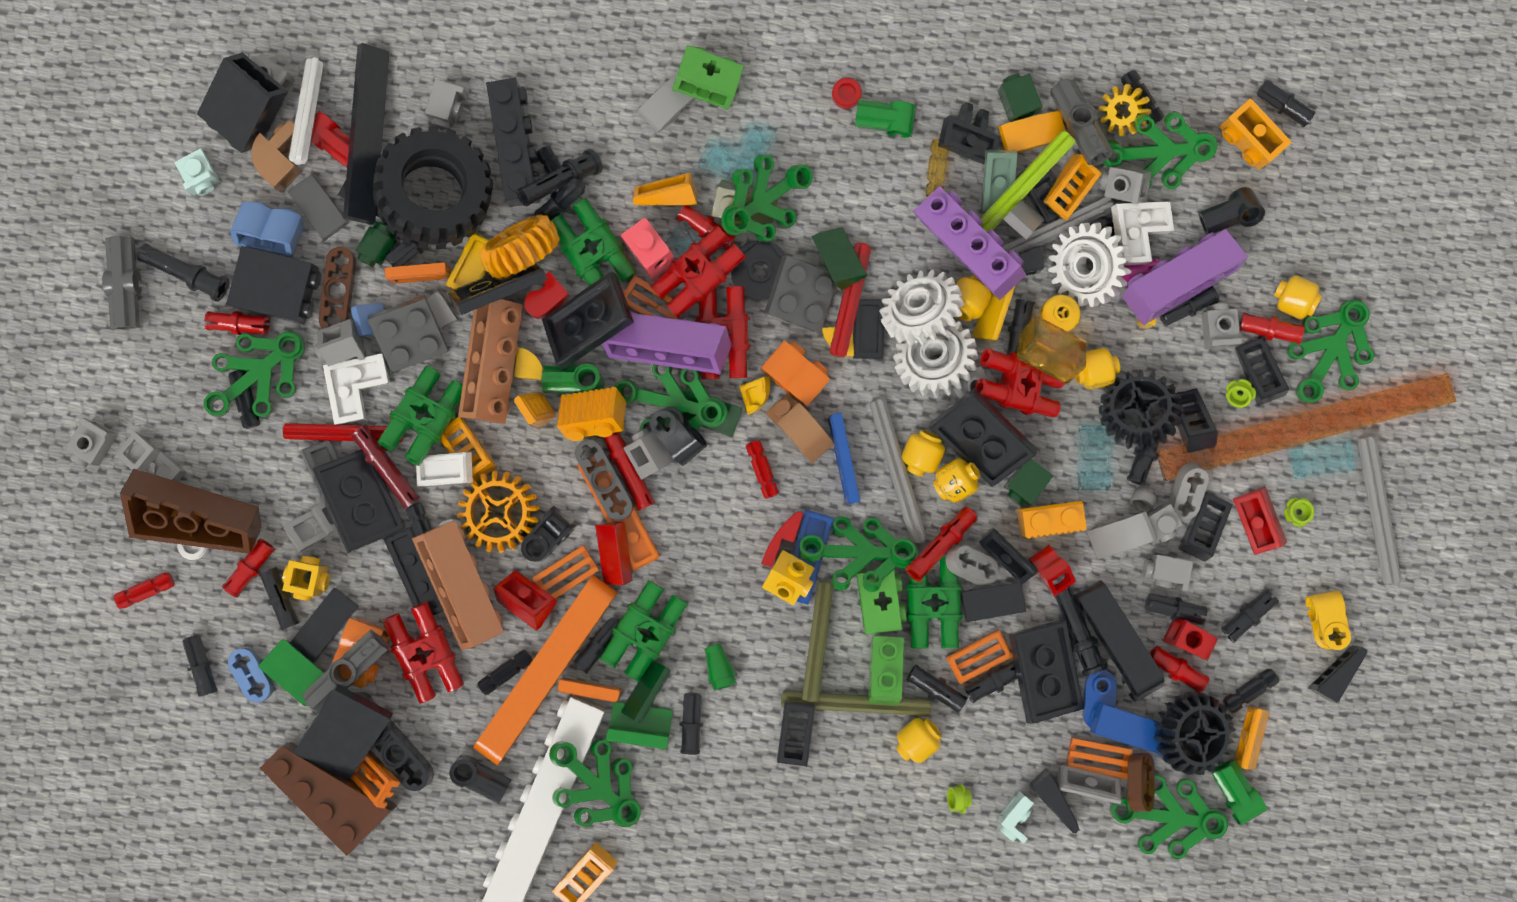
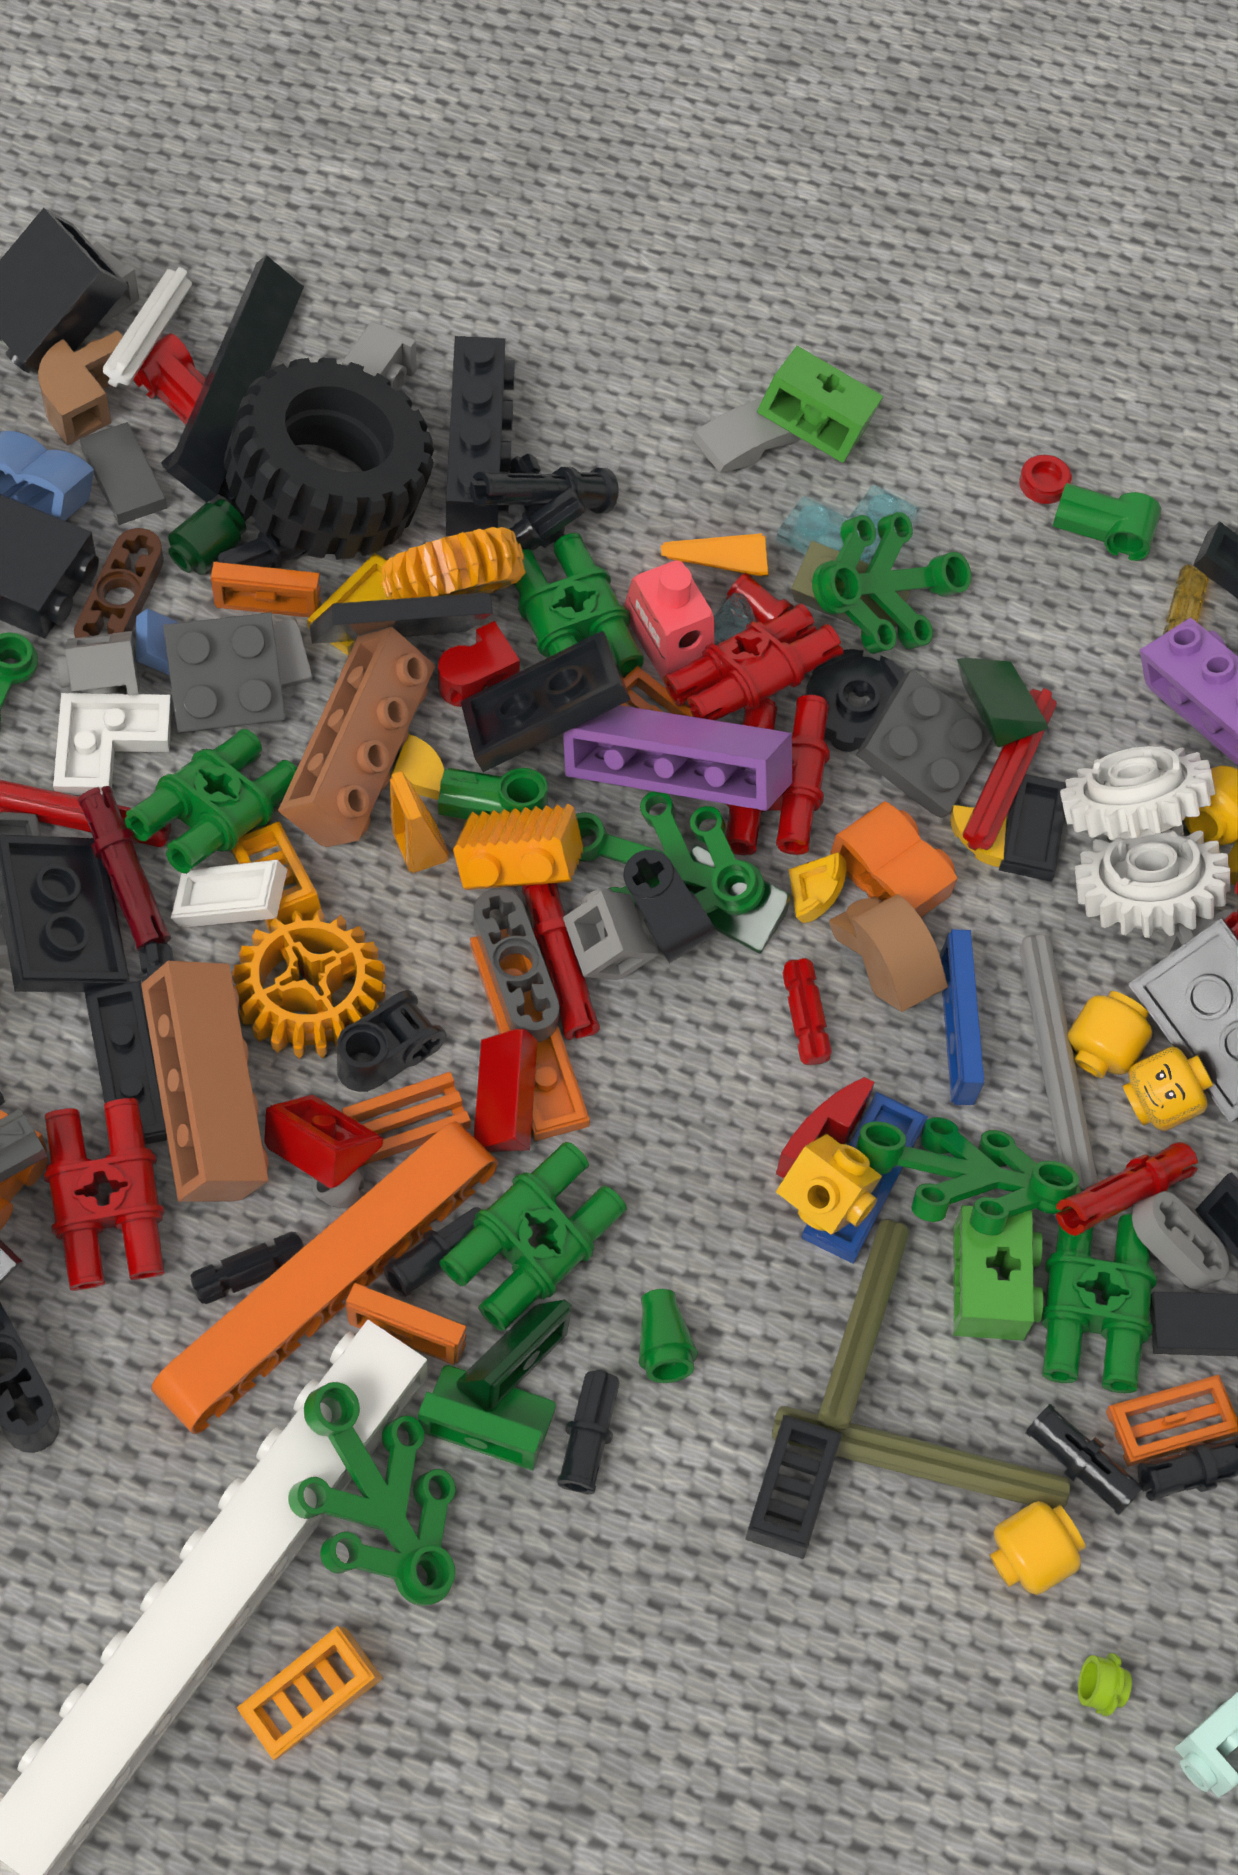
camera: 10 degrees right, 25 degrees down
black piece [449,755,512,804] -> none
bright green brick [868,636,904,705] -> none

